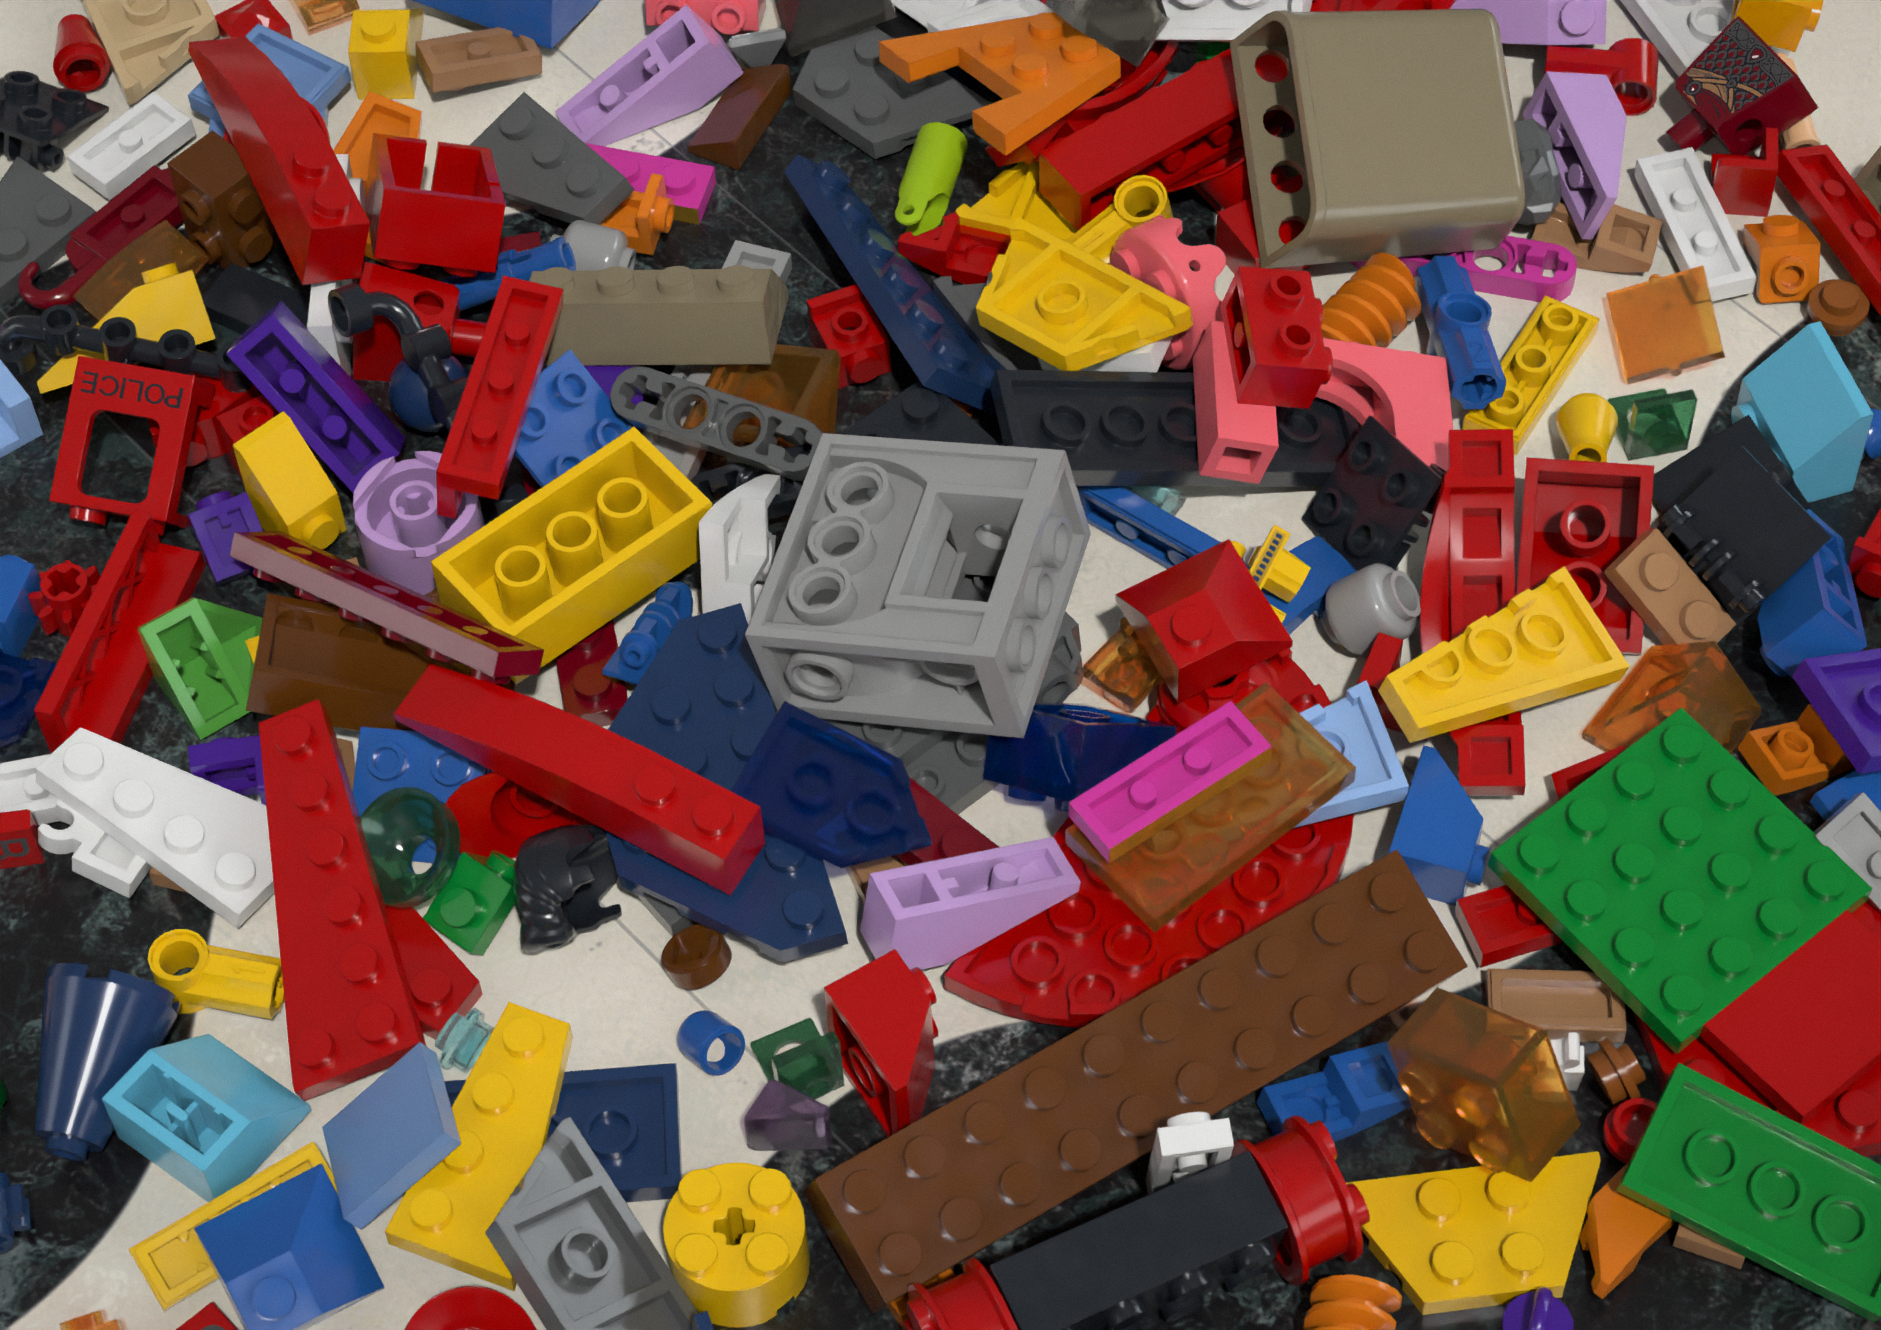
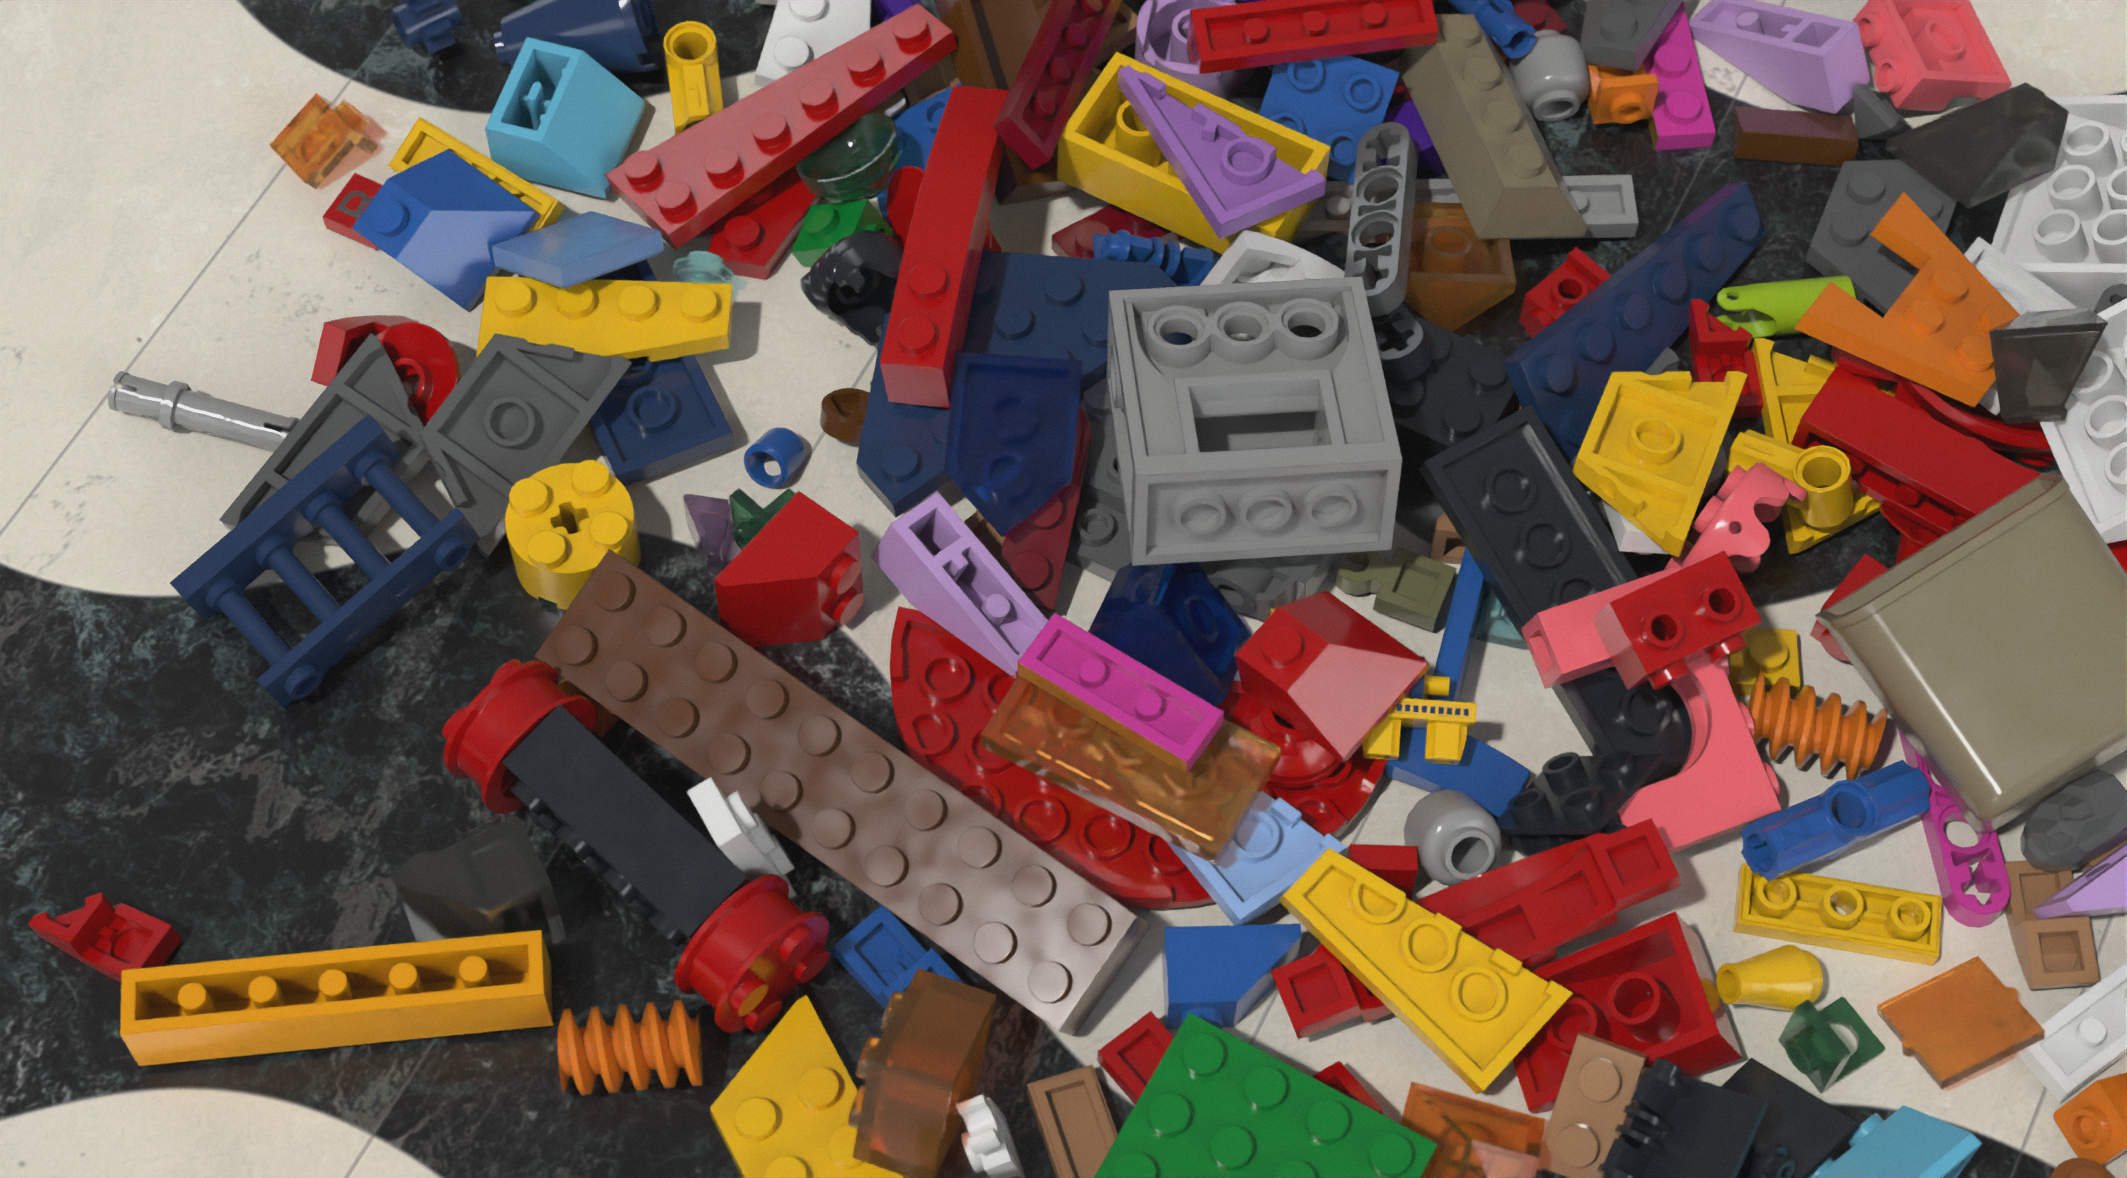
camera: 65 degrees right, 5 degrees up
none -> medium lavender wing [1118,65,1326,239]
none -> olive plate [1335,547,1457,632]

